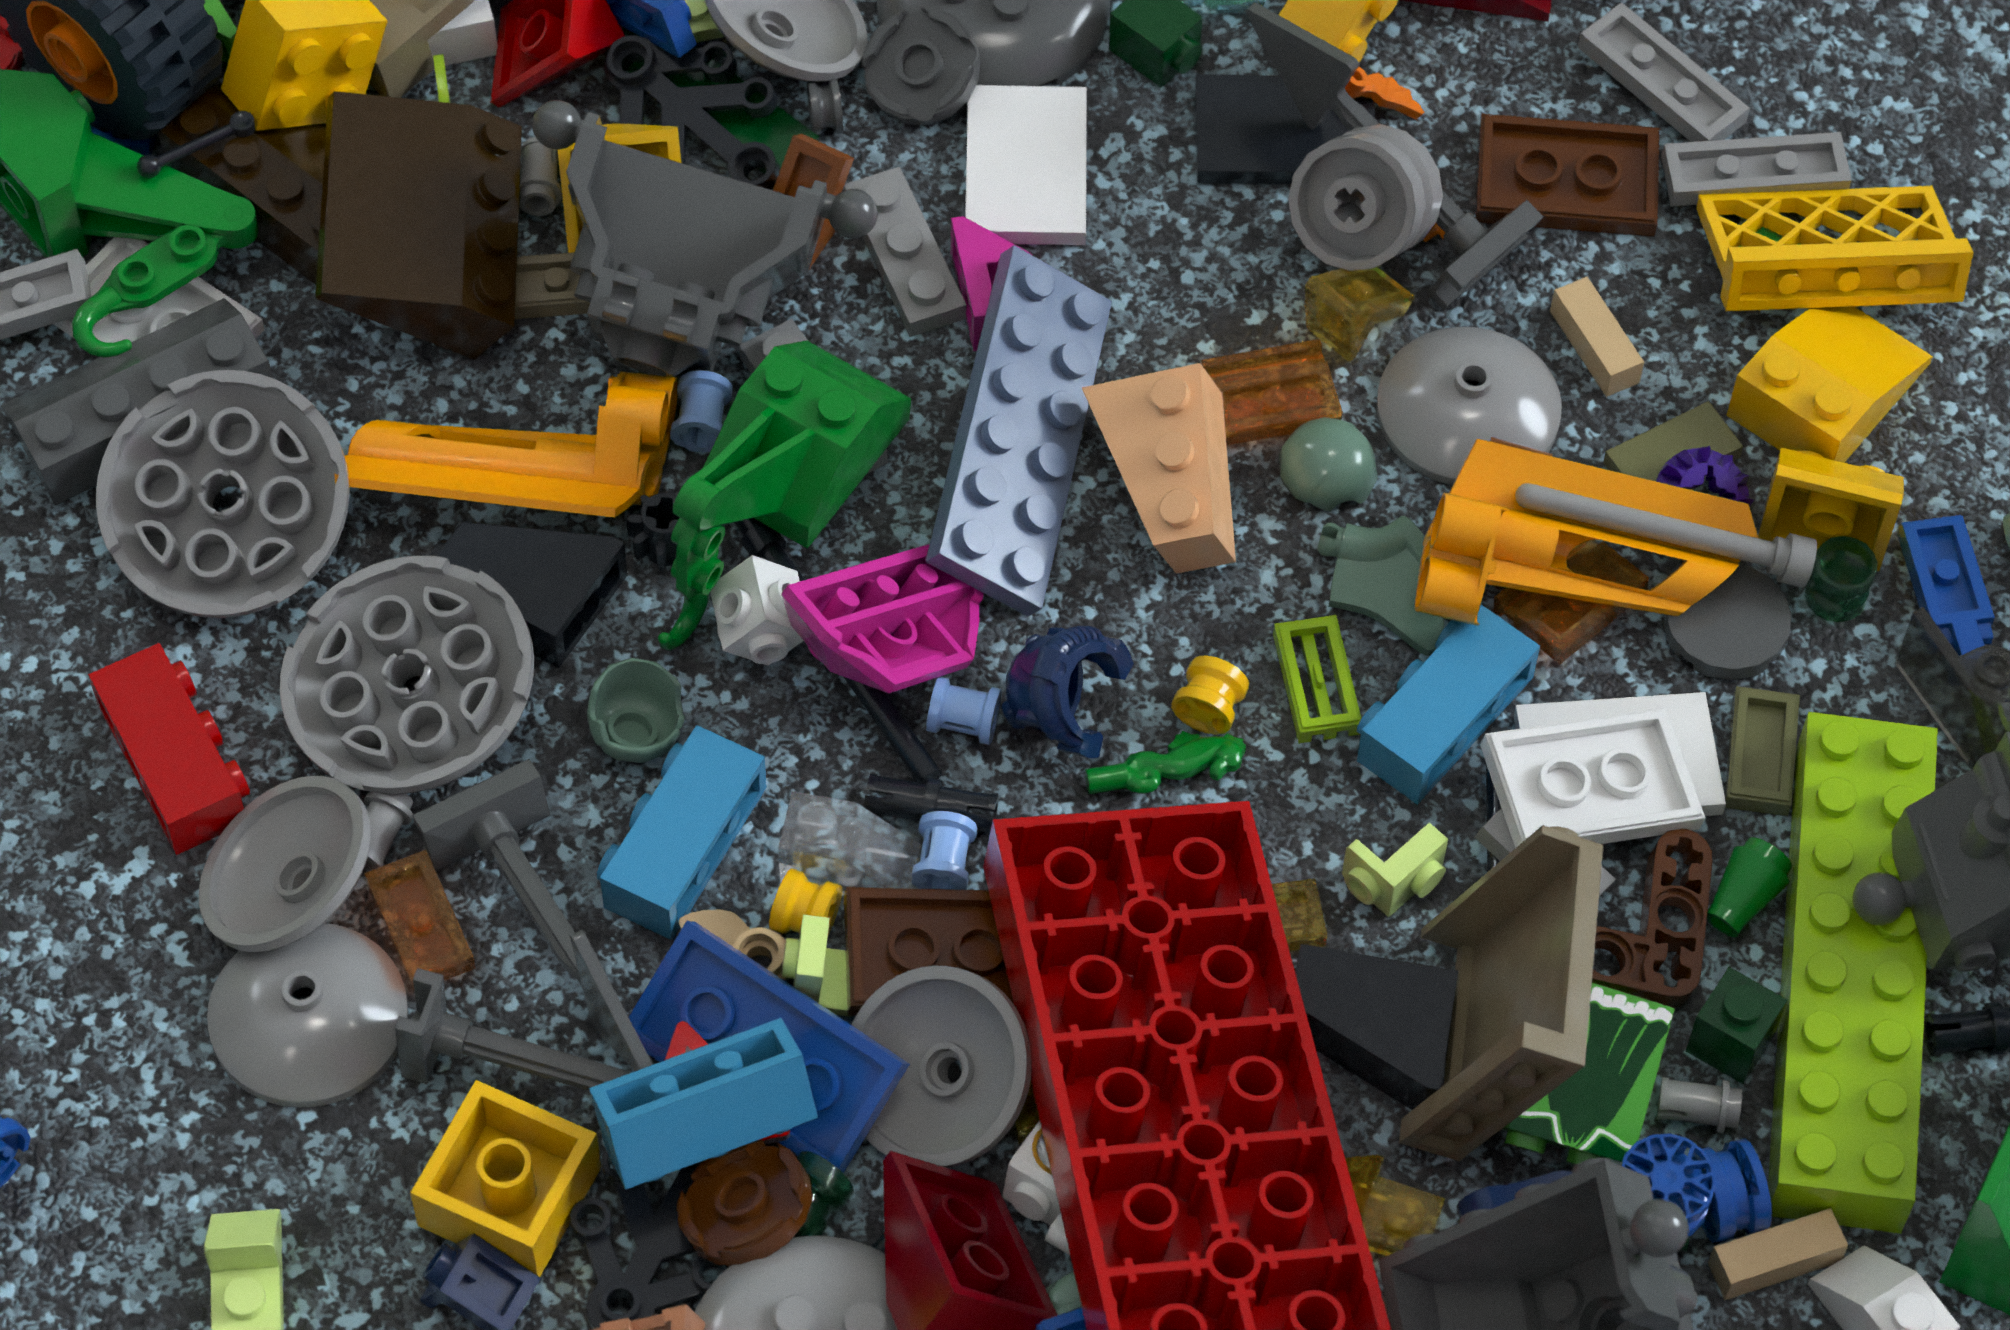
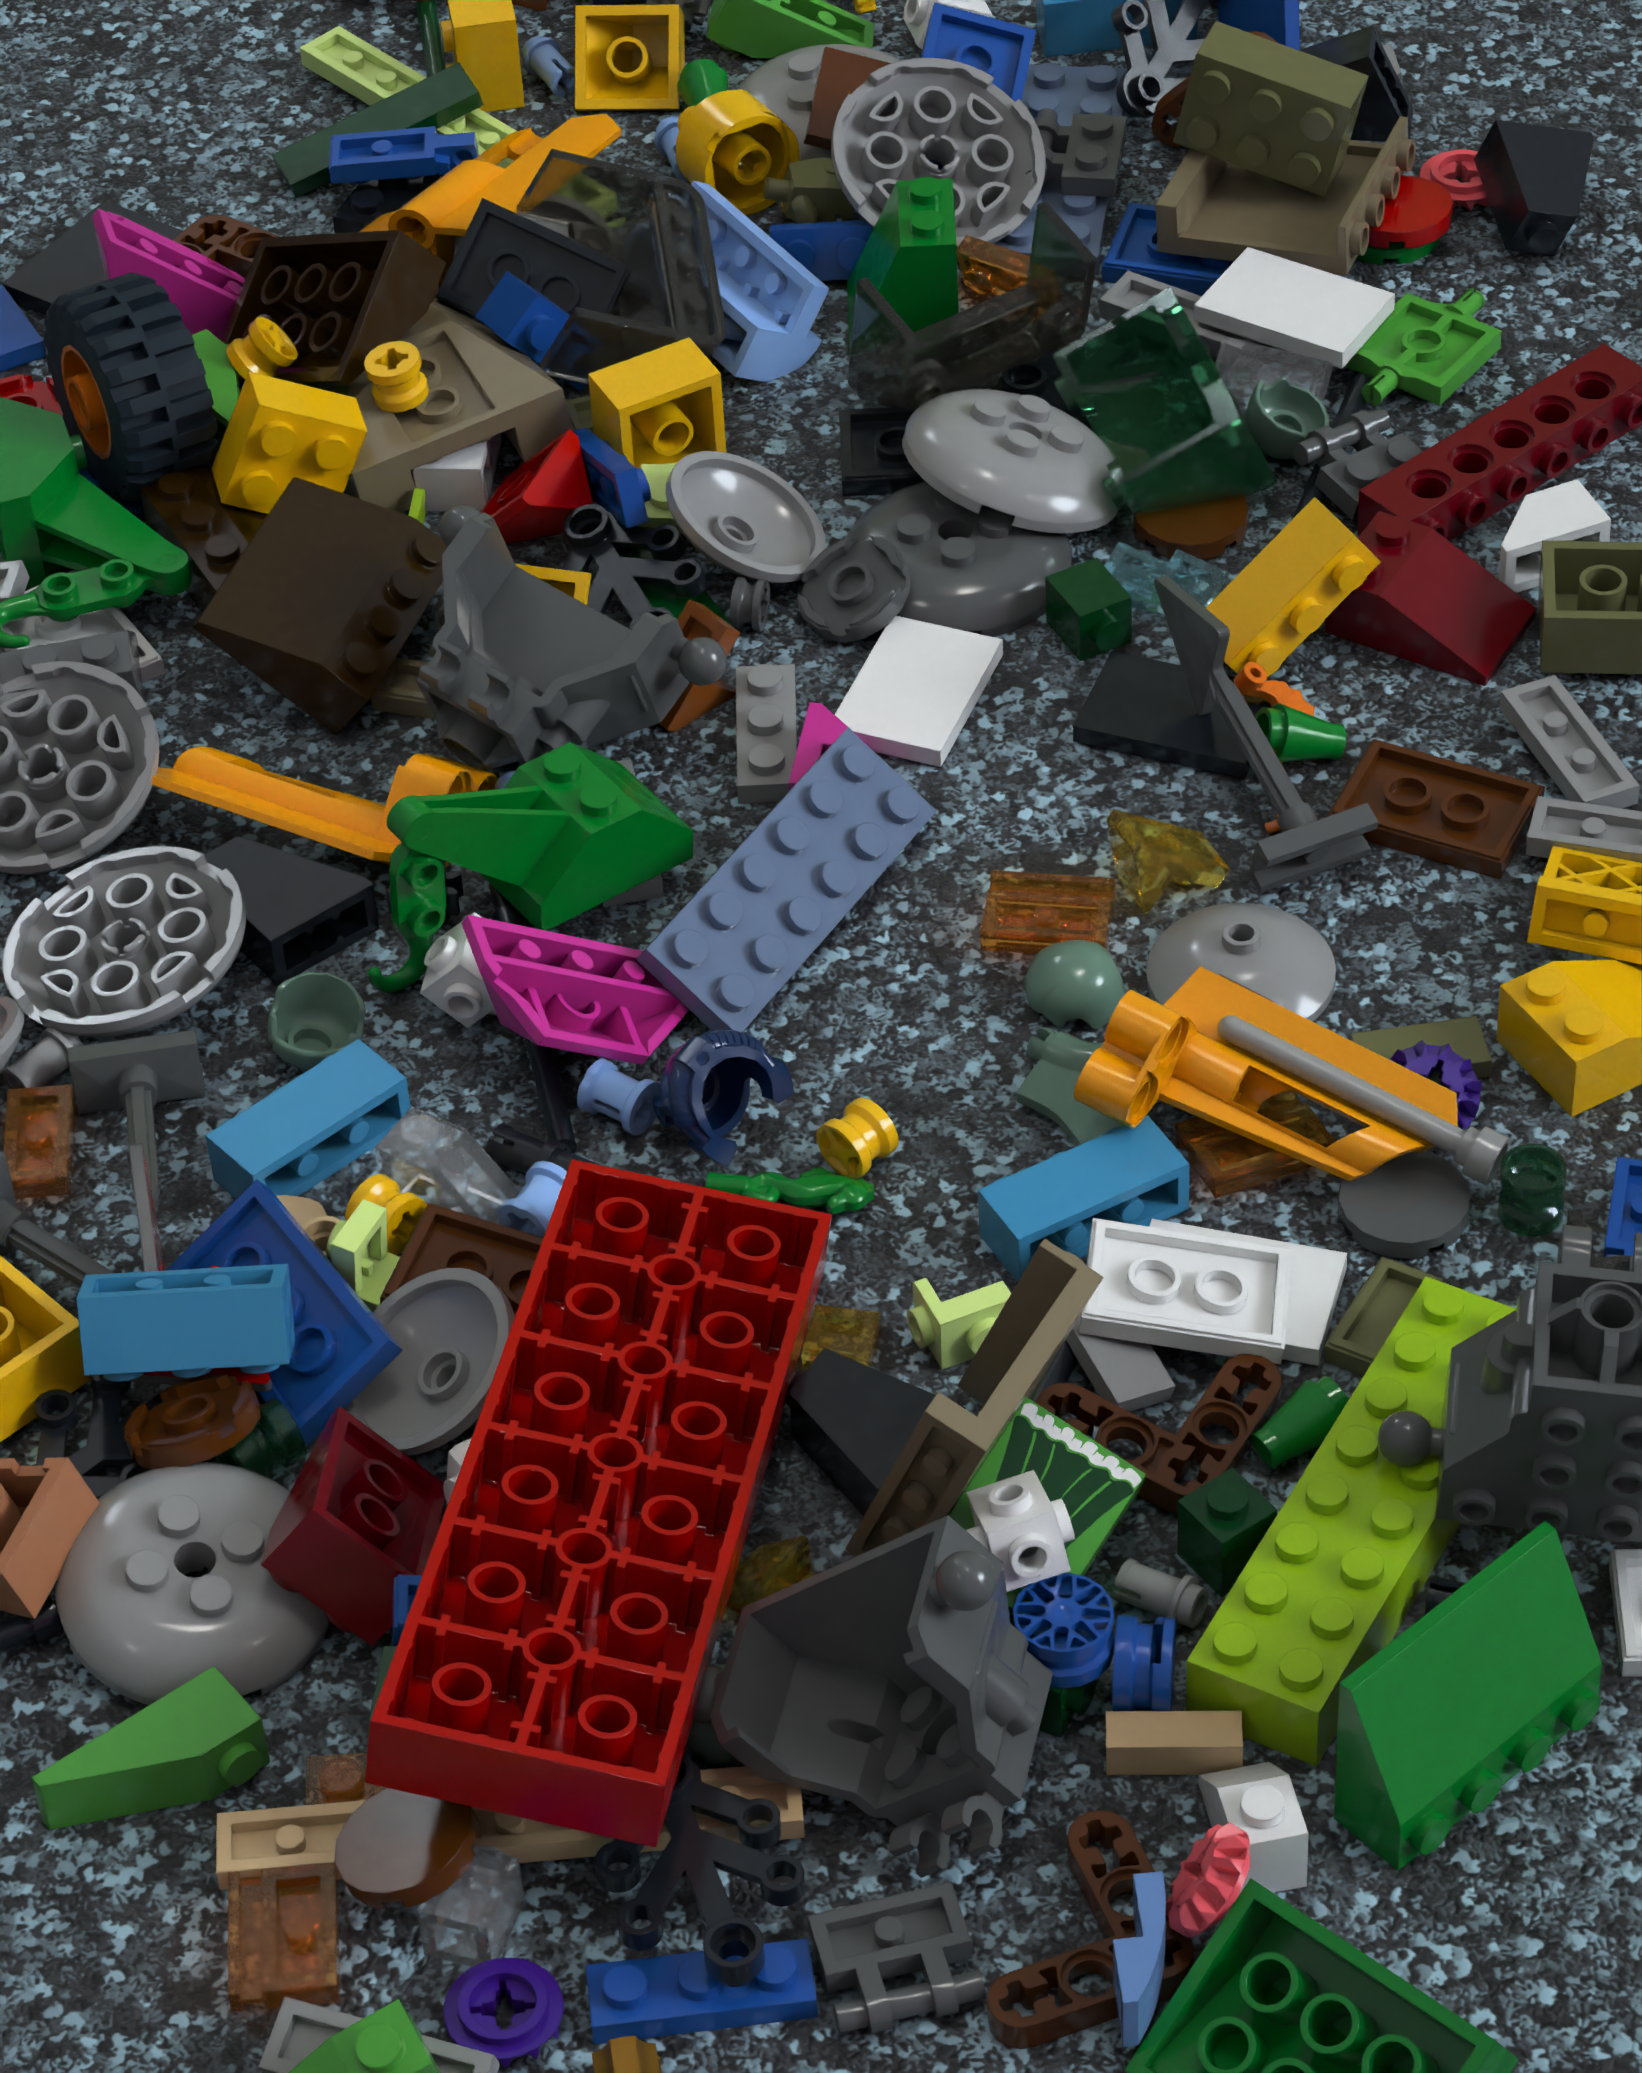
camera: 25 degrees right, 15 degrees down
black hinge [137,111,255,178] -> none
light nougat wedge [1081,363,1236,574] -> none
lime tile [1273,615,1362,744] -> none
light grey wheel [1288,124,1443,271] -> none
tan piece [1550,276,1644,397] -> none
yellow slope [1758,447,1904,571] -> none
none -> white brick [966,1470,1075,1592]
none -> green cone [1255,703,1346,763]

